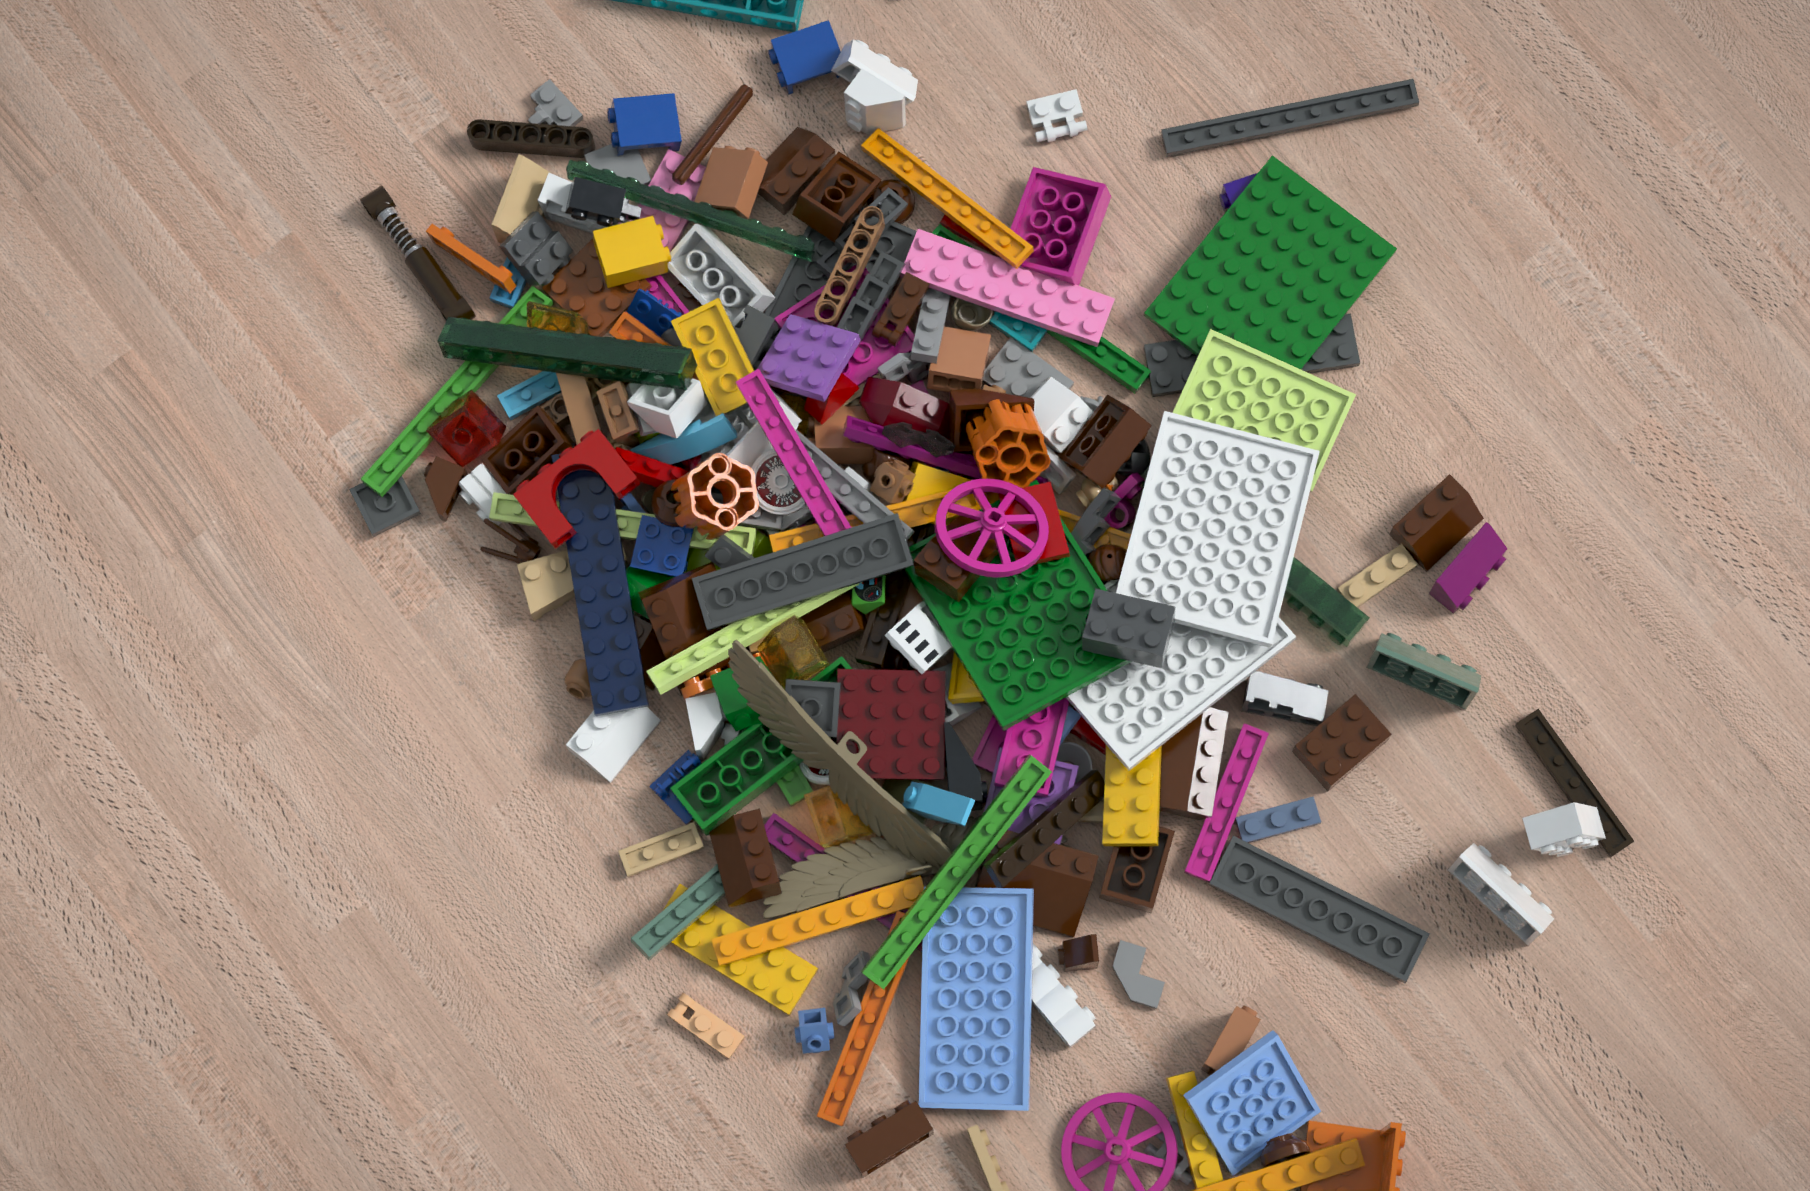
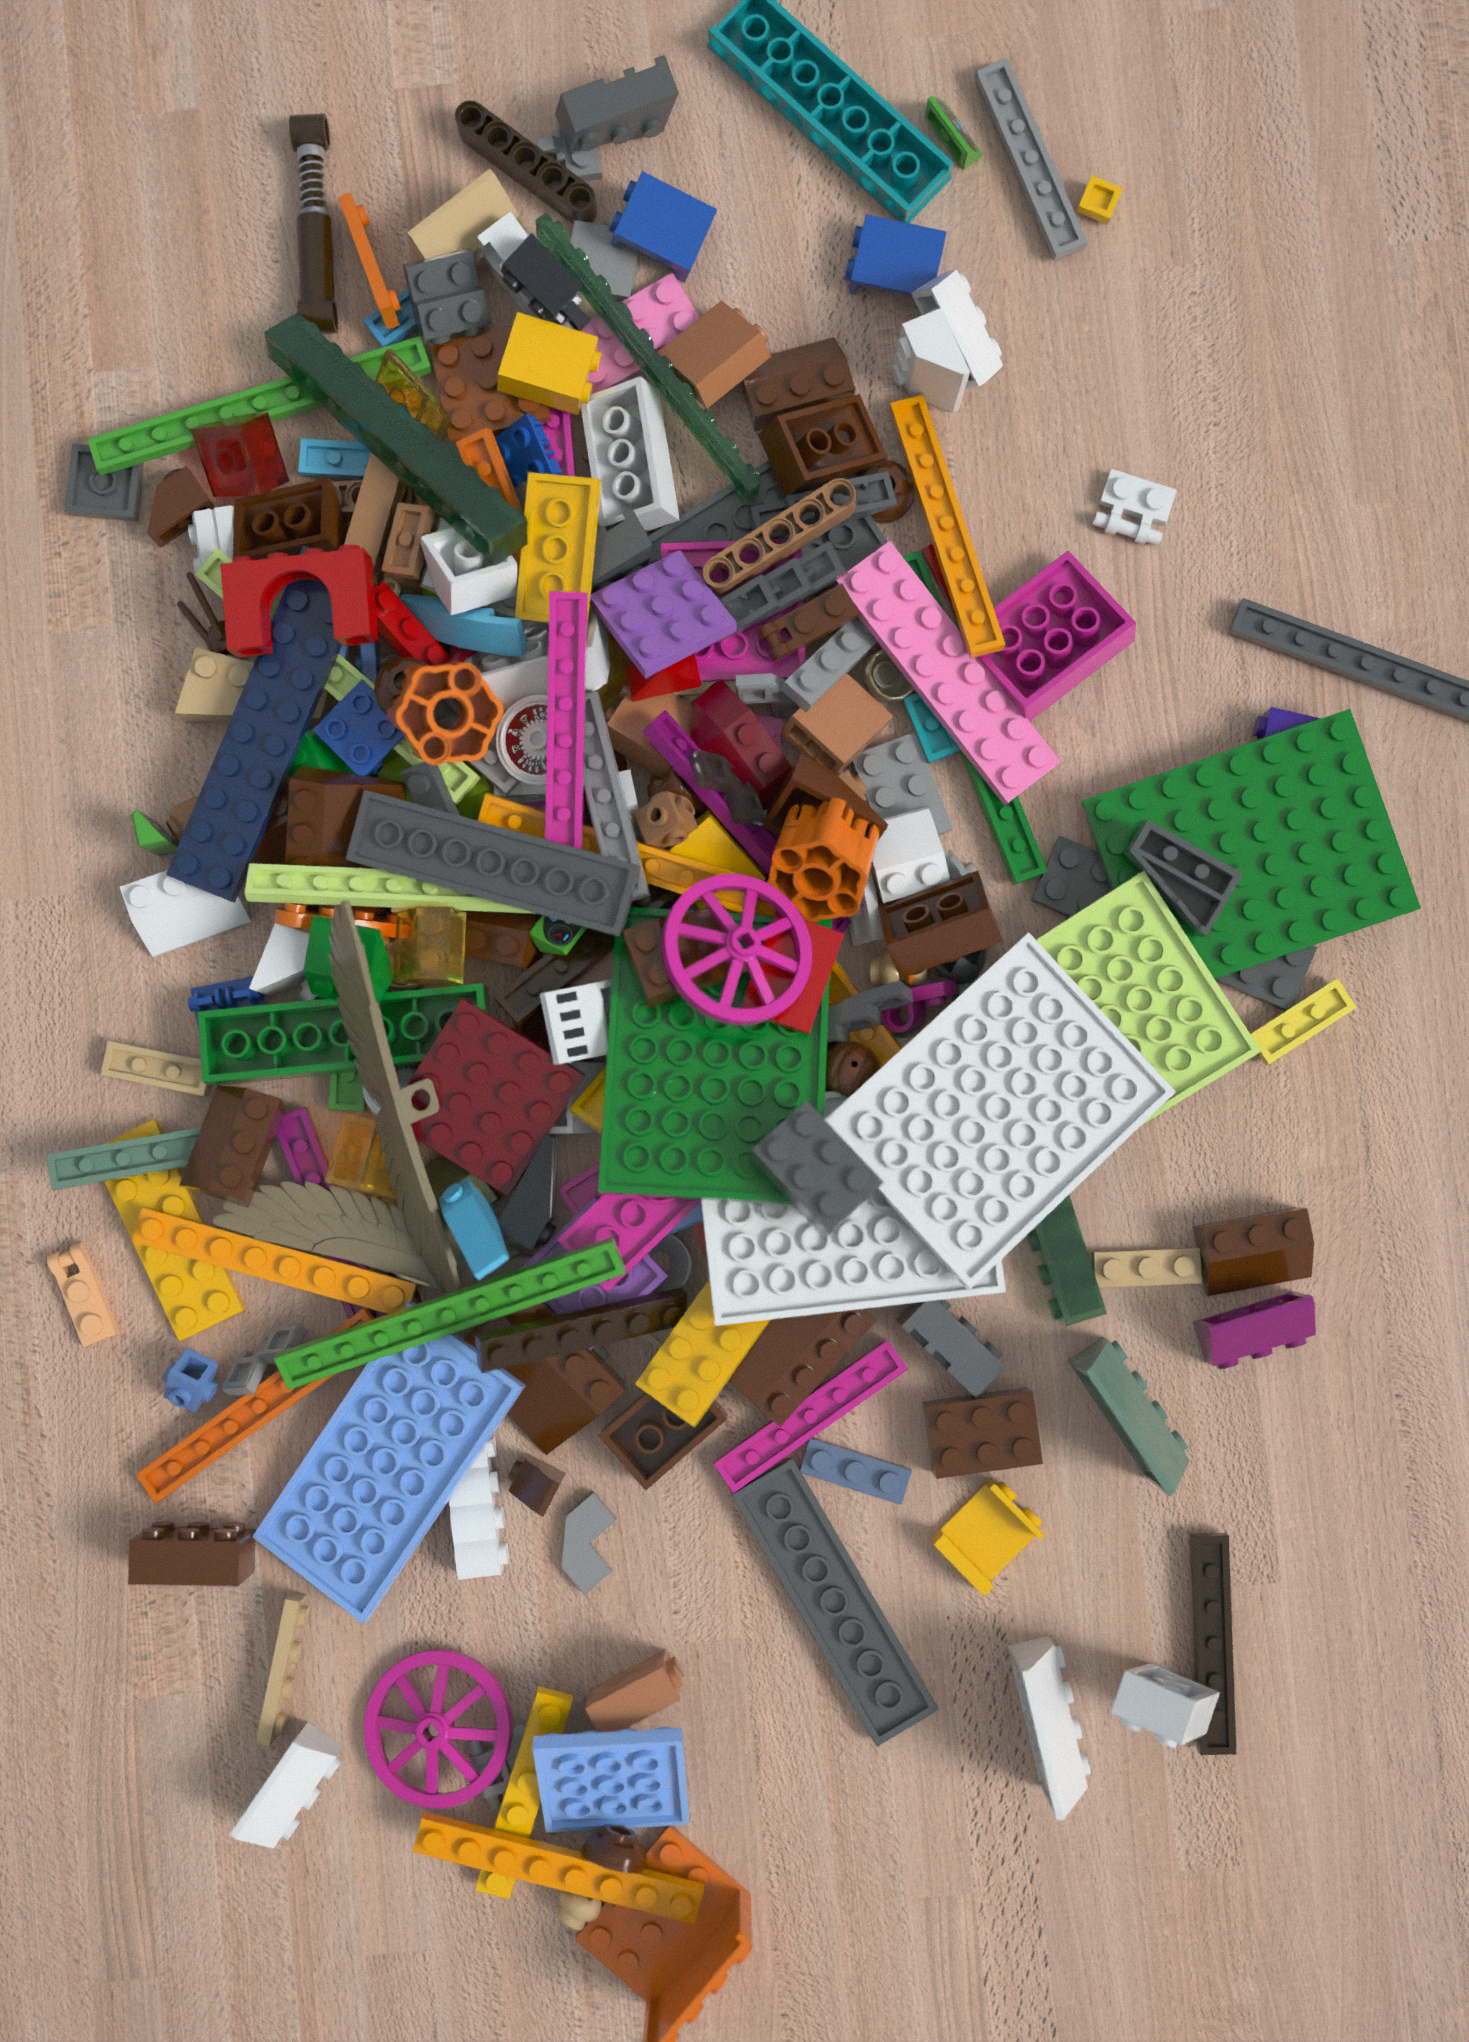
camera: 30 degrees right, 10 degrees up
reddish brown axle [672,84,753,185] -> none
dark grey plate [785,679,841,737] -> none
none -> bright green slope [131,810,178,856]
none -> dark grey wedge [555,55,679,151]
none -> yellow panel [930,1478,1045,1597]
none -> dark grey wedge [1124,820,1243,937]
none -> light yellow plate [1250,978,1357,1065]

